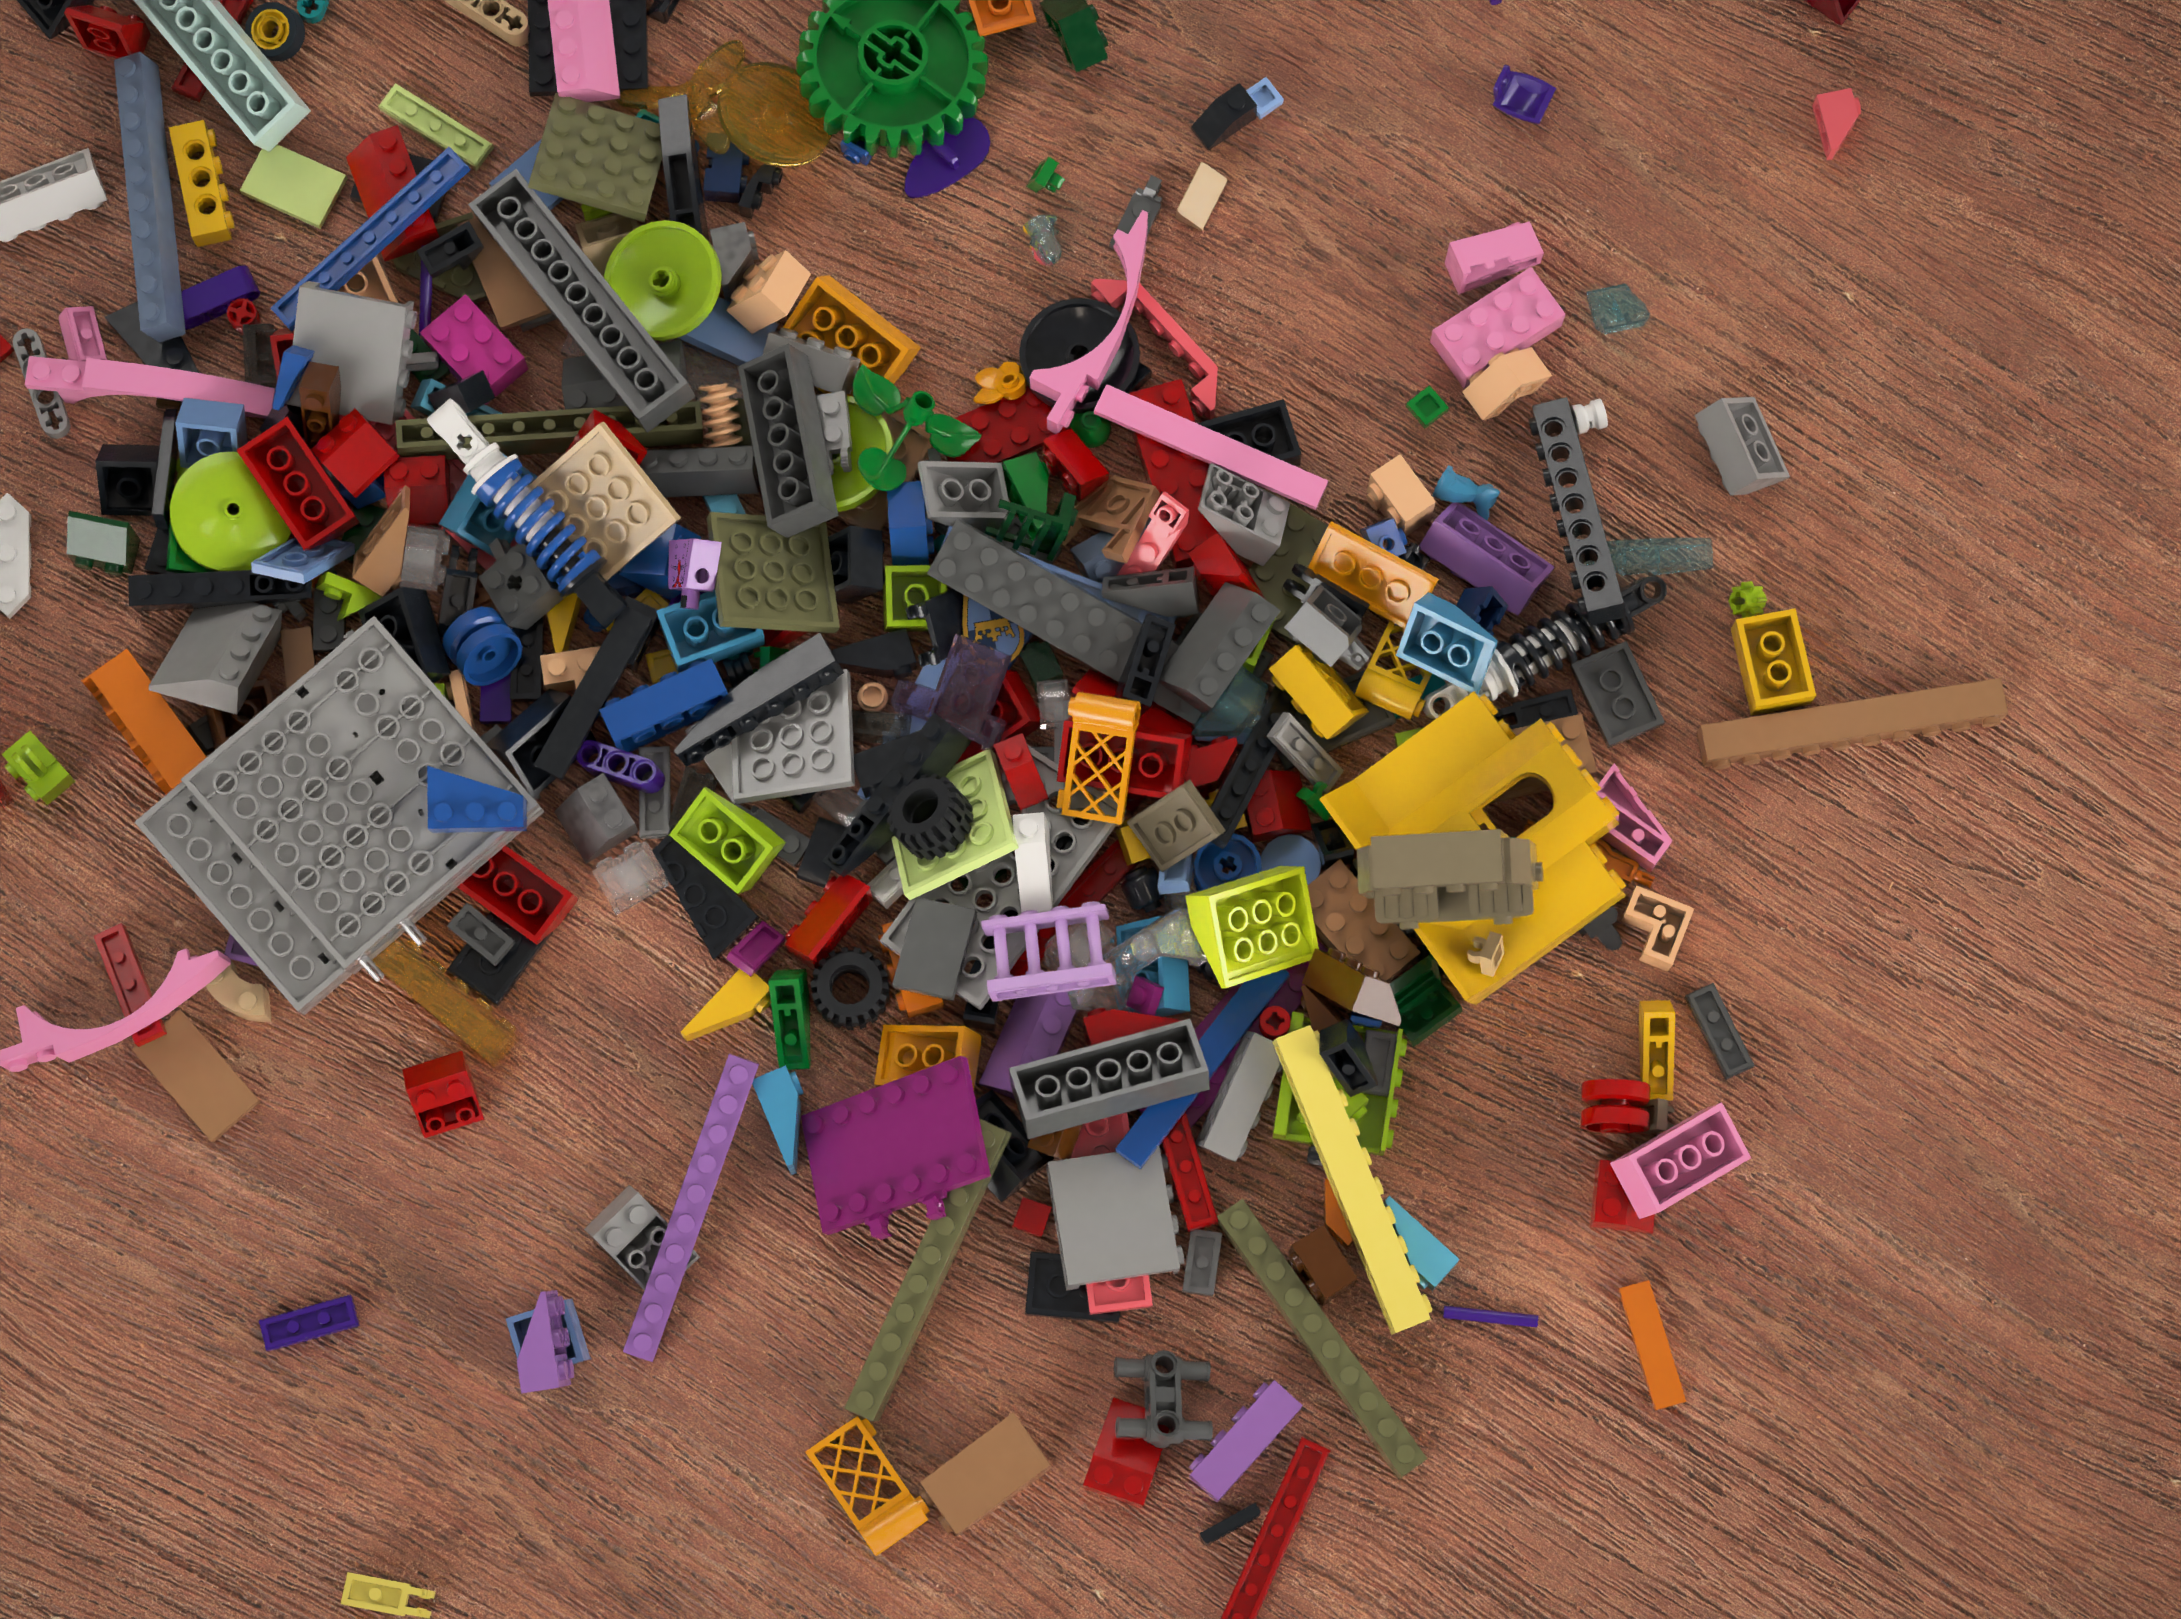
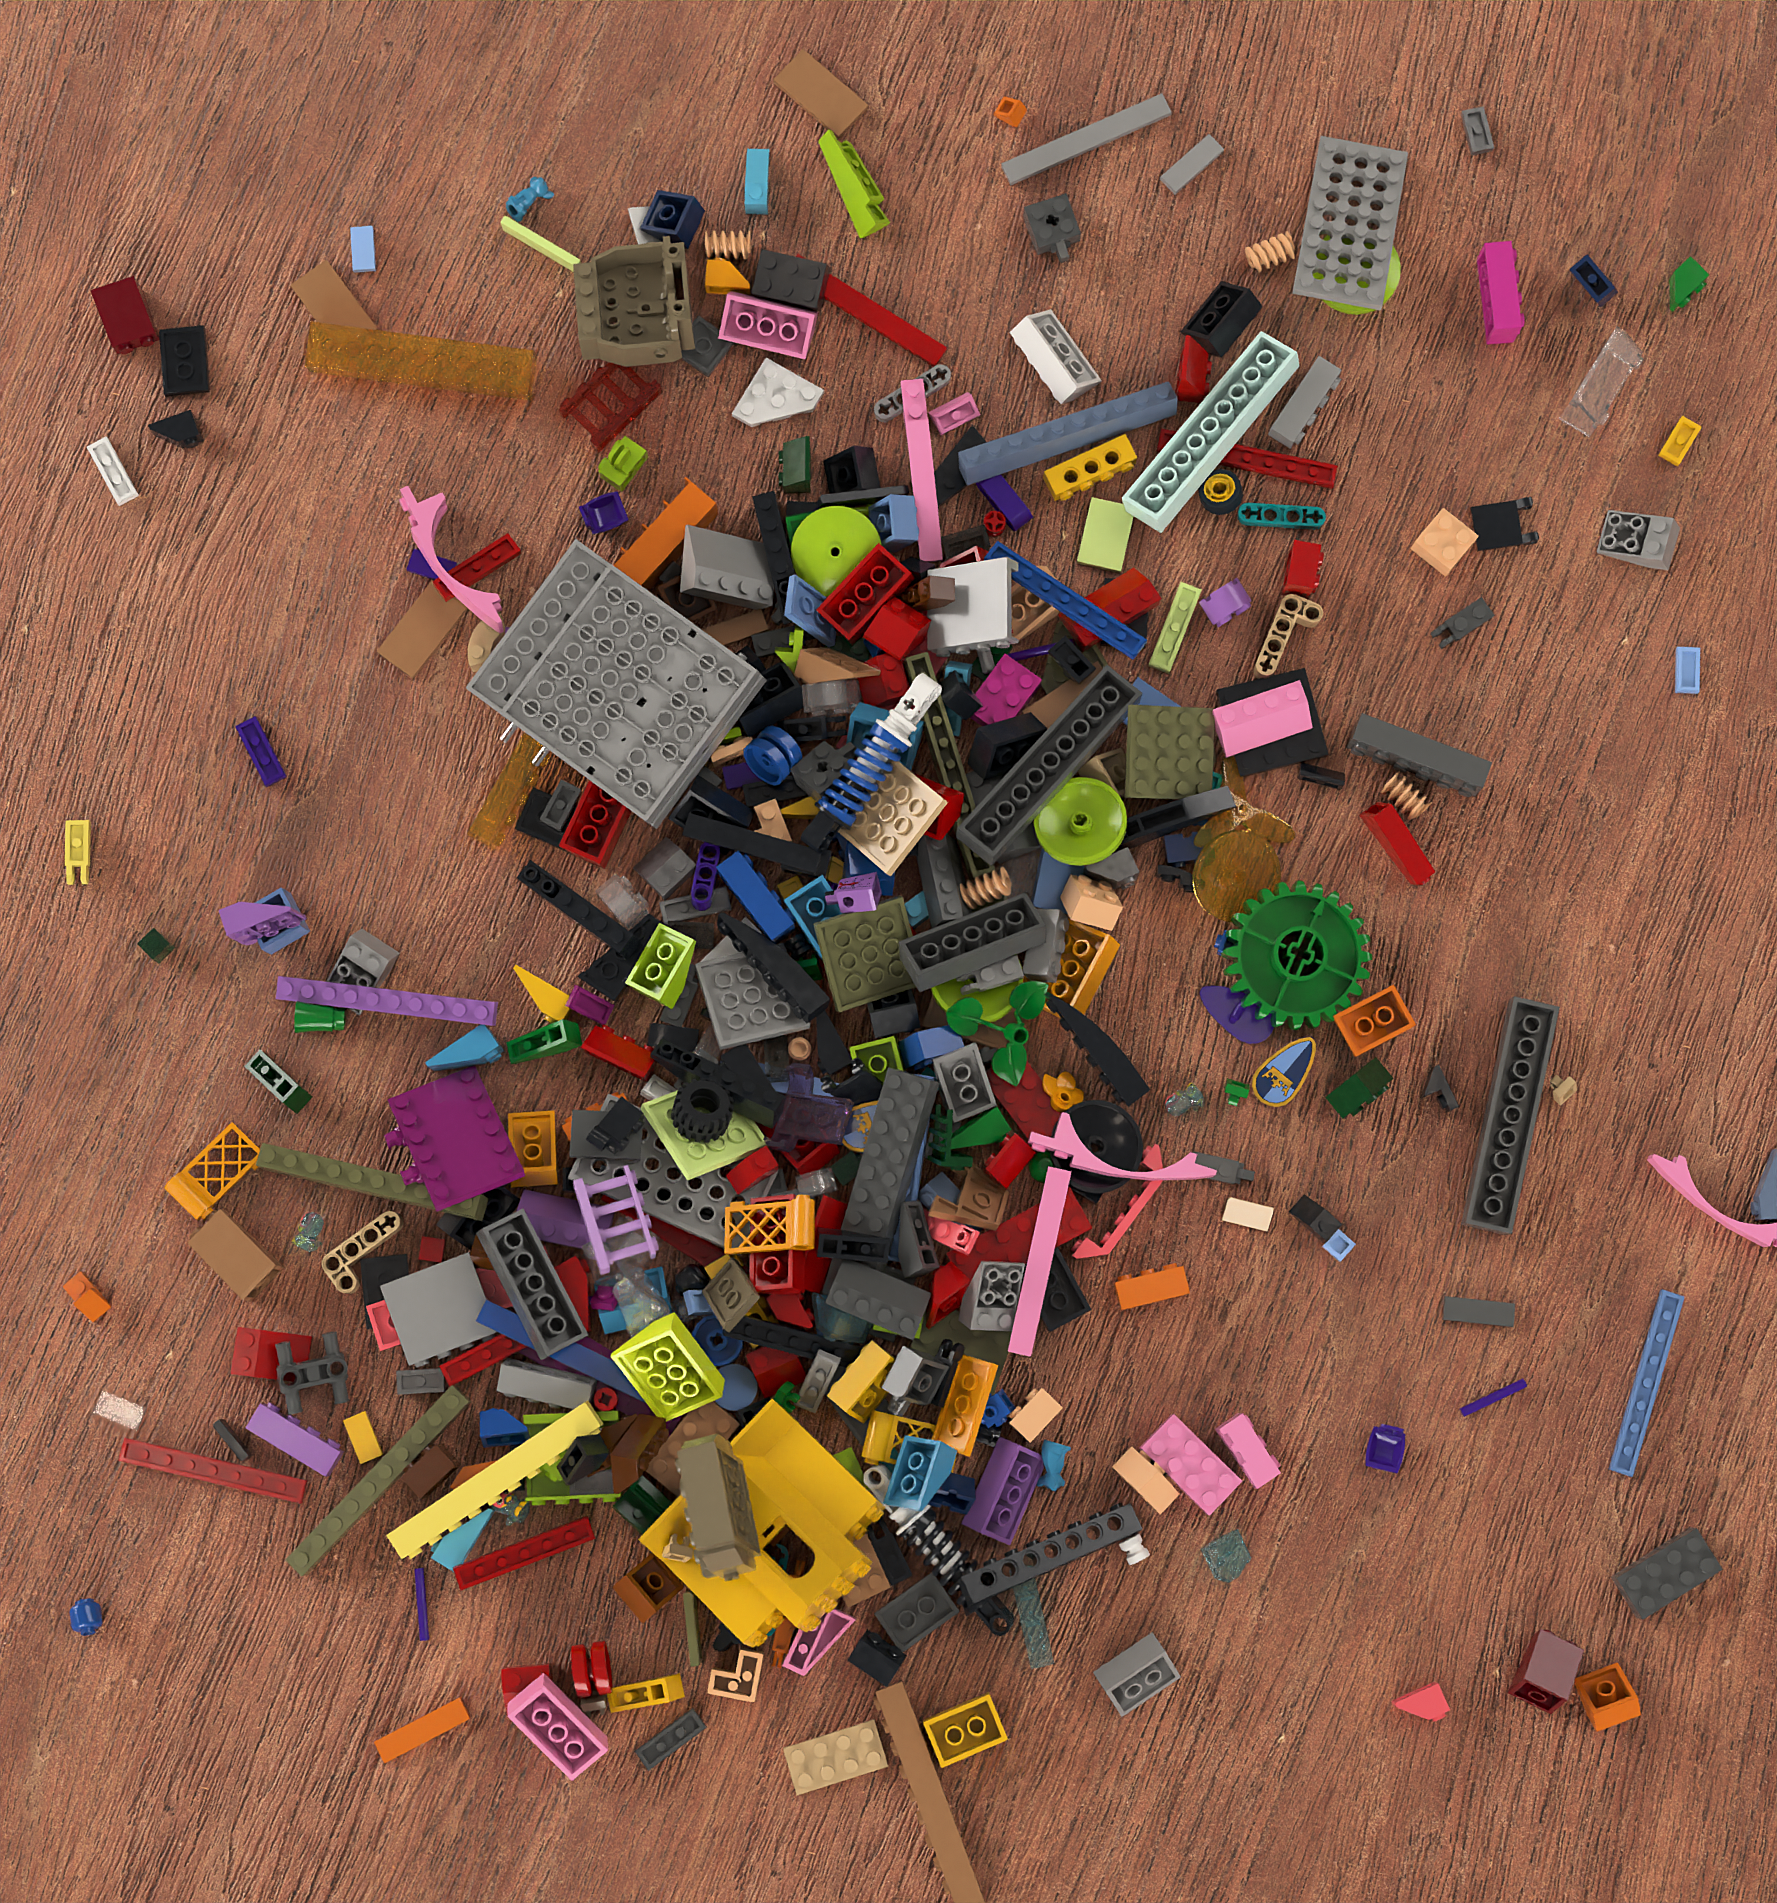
camera: 80 degrees right, 5 degrees up
blue slope [272,345,314,411] -> none
red slope [402,1050,484,1139] -> none
blue wedge [427,766,527,833] -> none
black tyre [811,947,890,1030] -> none
white slope [1013,812,1053,913] -> none
green tile [1406,385,1449,429] -> none
lime gear [1728,581,1767,618] -> none
none -> clear green brick [137,928,176,963]
none -> dark green slope [244,1049,313,1114]
none -> clear light blue animal [291,1212,325,1252]
none -> green plant [294,1001,346,1033]
none -> tan beam [322,1211,404,1294]
none -> yellow tile [343,1411,384,1464]
none -> dark purple tile [406,549,458,580]
none -> red tile [452,1515,596,1591]
none -> blue slope [480,1408,530,1448]
none -> clear light blue animal [491,1489,530,1526]
none -> black slope [517,860,641,960]
none -> dark purple piece [579,491,629,534]
none -> black hinge [586,1096,645,1155]
none -> dark orange slope [612,1552,684,1624]
none -> olive tile [683,1591,703,1667]
none -> tan plate [783,1719,888,1795]
none -> black brick [847,1629,907,1687]
none -> black brick [967,712,1047,780]
none -> black slope [1044,992,1150,1107]
none -> orange brick [1113,1263,1190,1311]
none -> medium lavender brick [1199,578,1252,628]
none -> shield [1252,1036,1316,1107]

